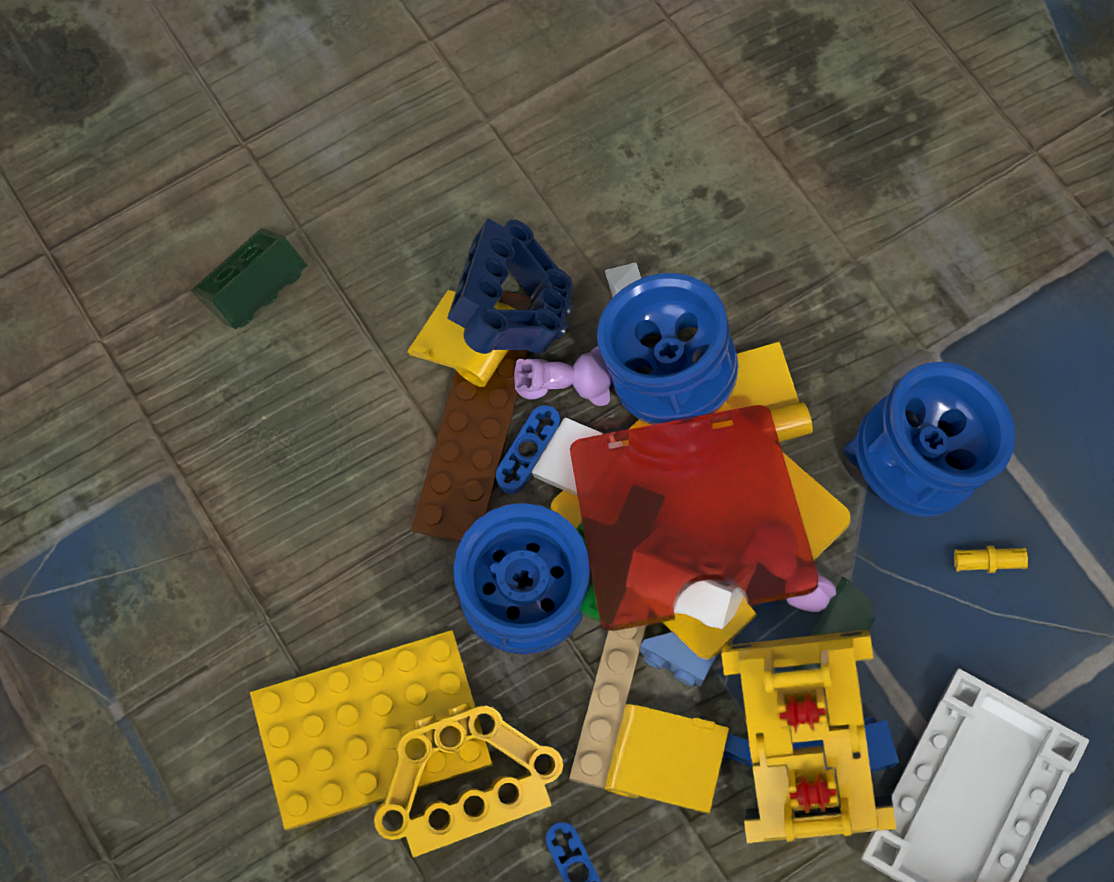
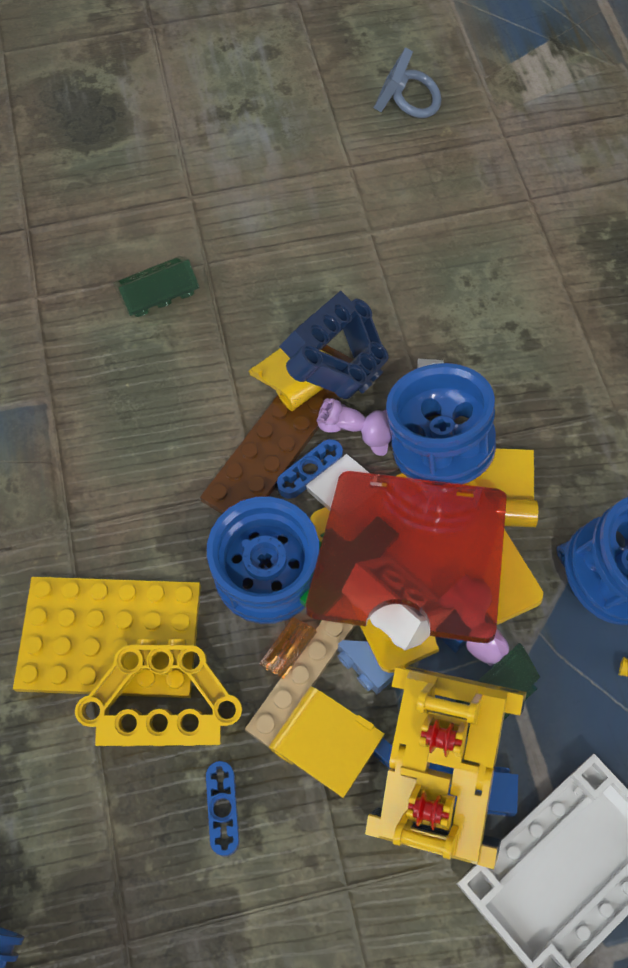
camera: 20 degrees right, 5 degrees down
none -> clear orange tile [259,617,317,679]

